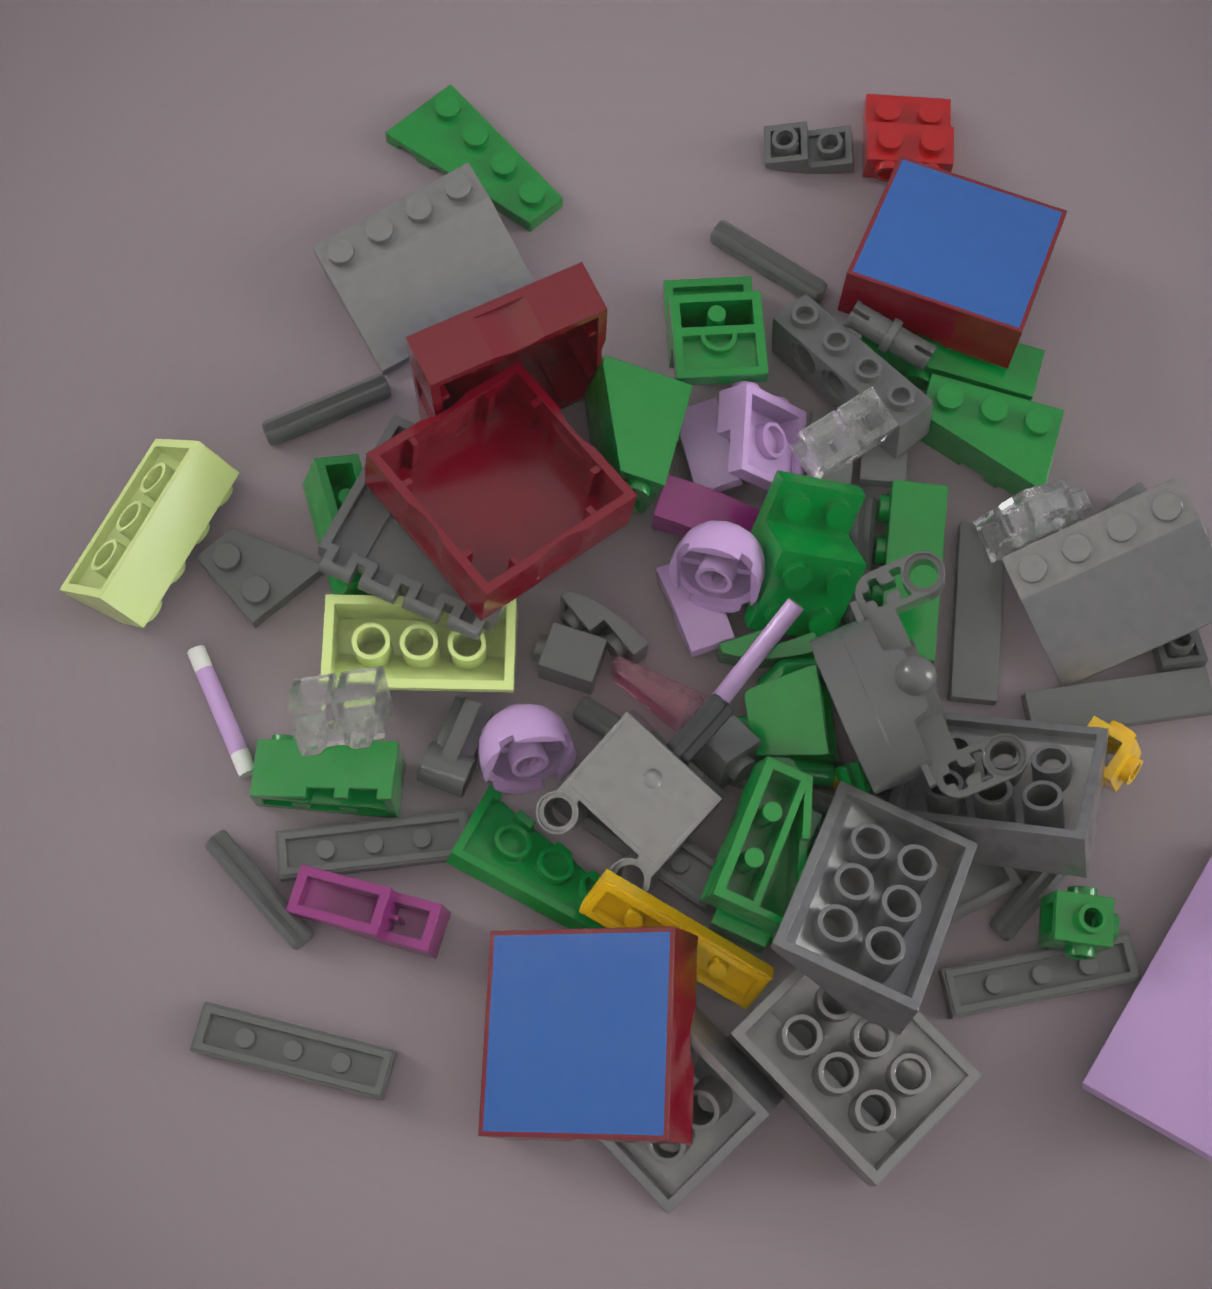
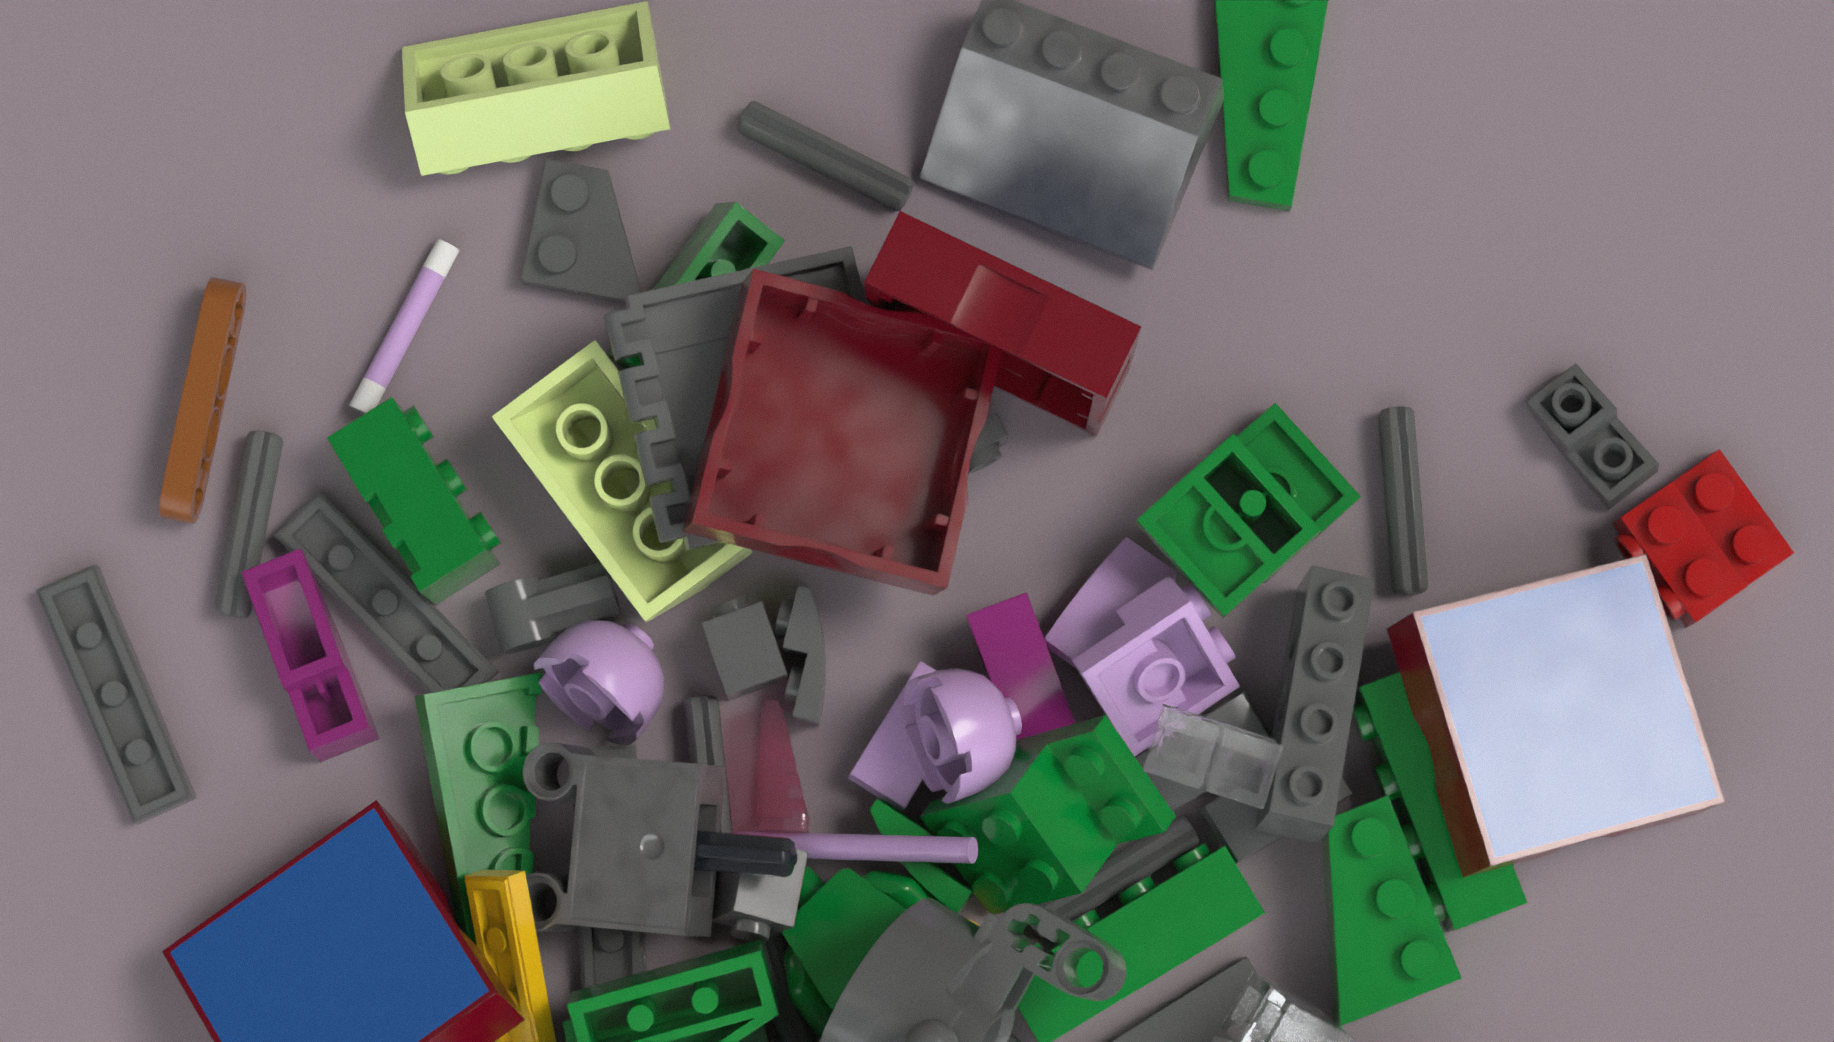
camera: 60 degrees right, 10 degrees up
clear hips [287,666,394,756] -> none
green slope [584,355,693,514] -> none
dark grey pin [844,300,937,371] -> none
none -> dark orange beam [159,277,246,524]

